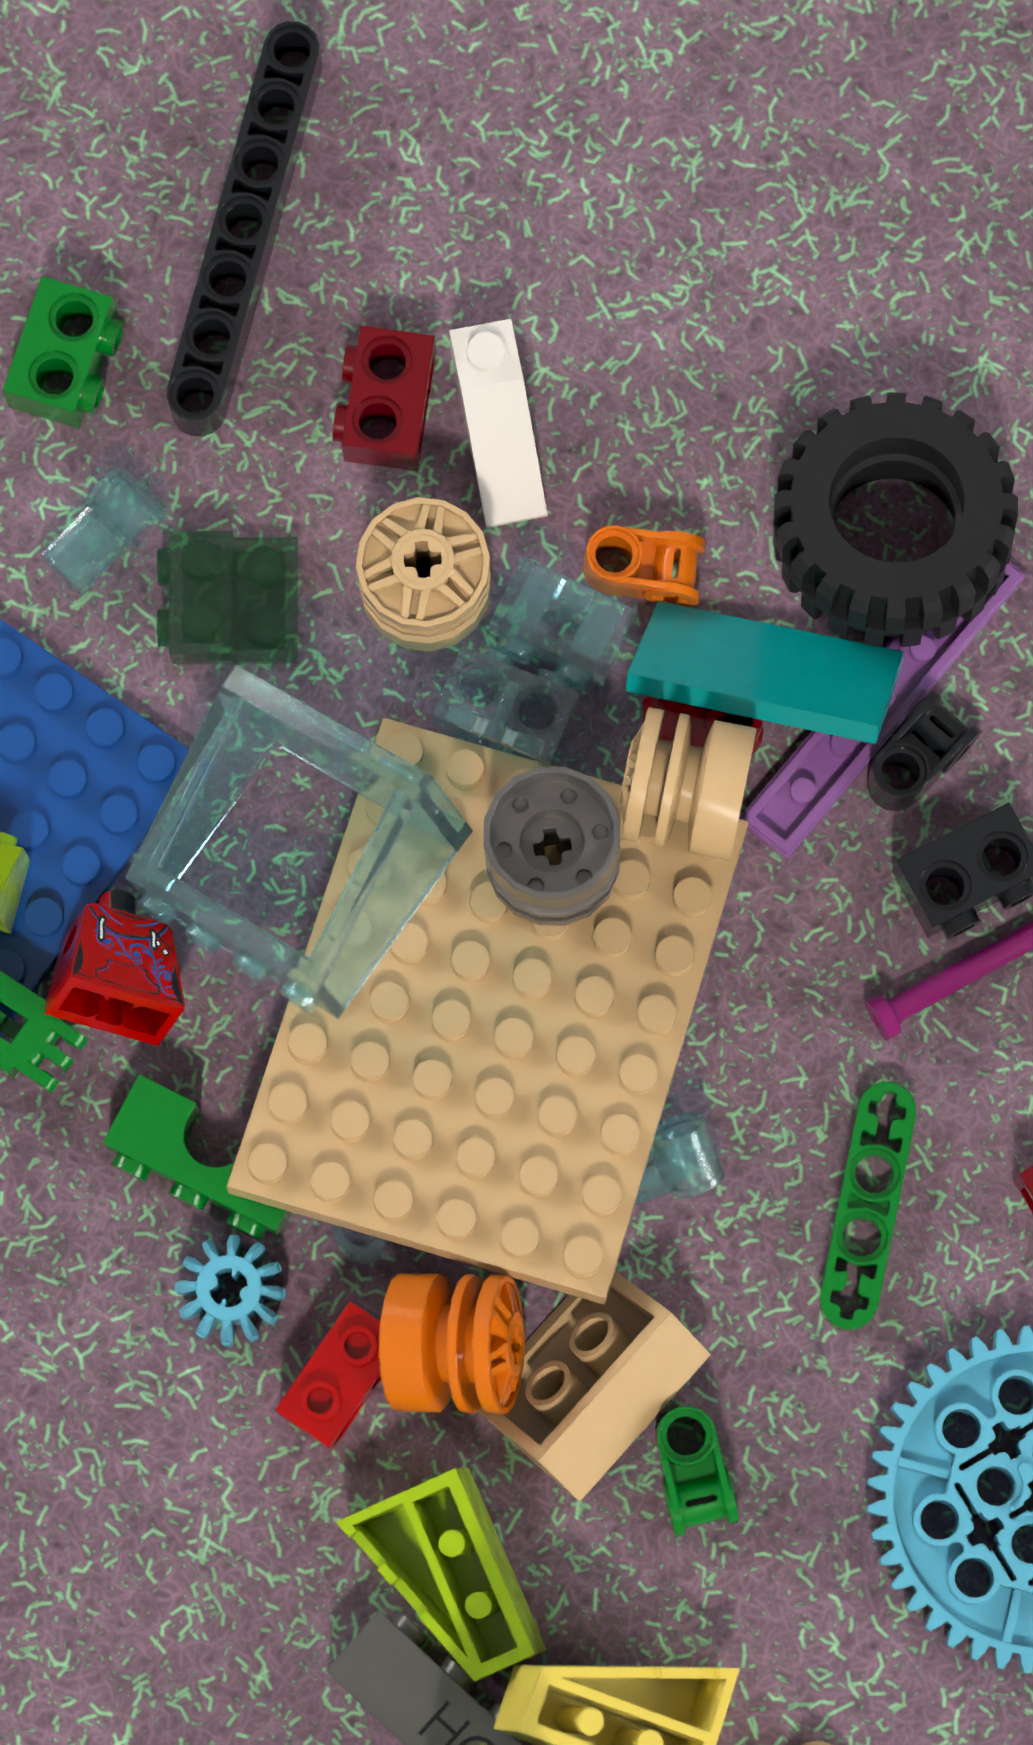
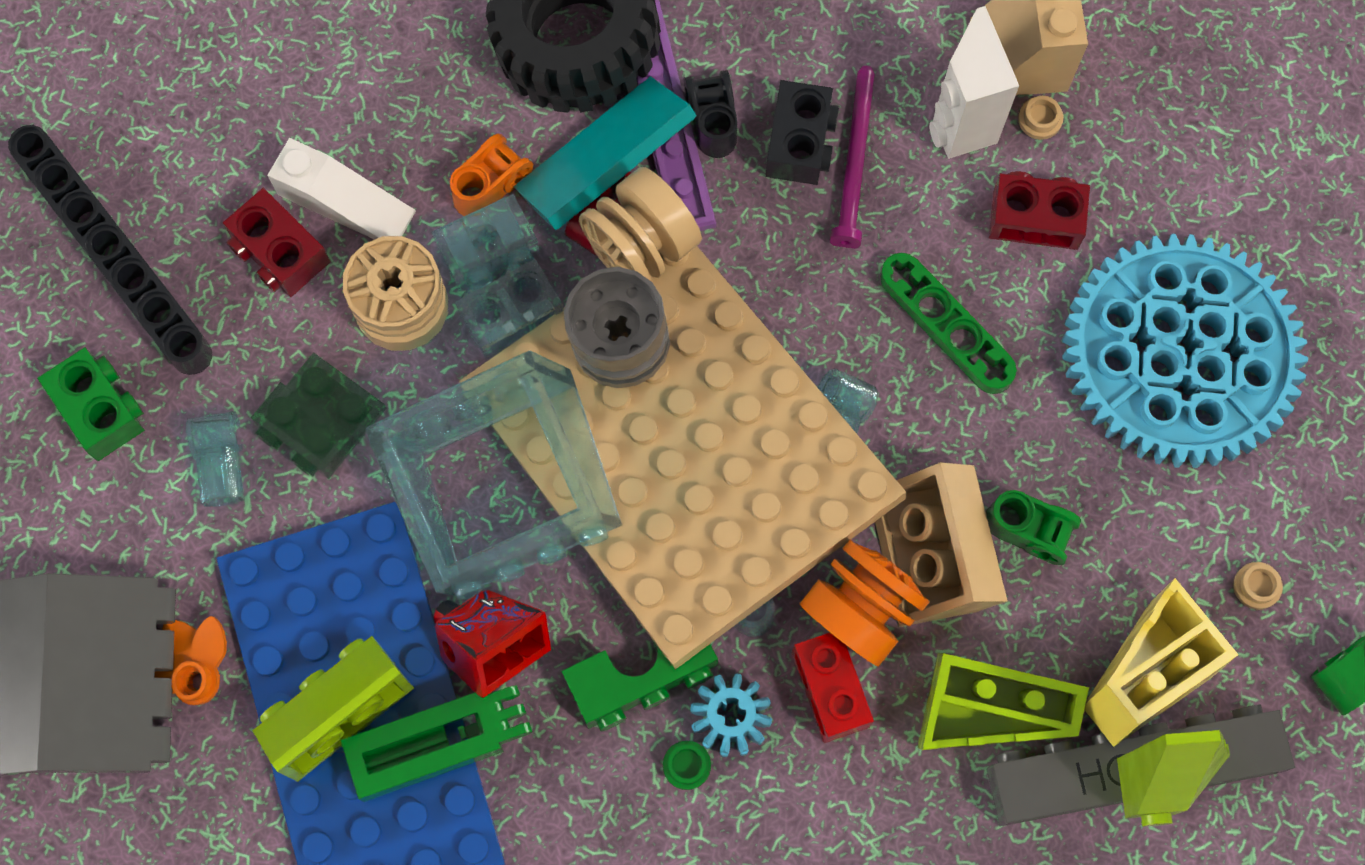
camera: 55 degrees left, 5 degrees down
none -> green plate [663,741,711,790]

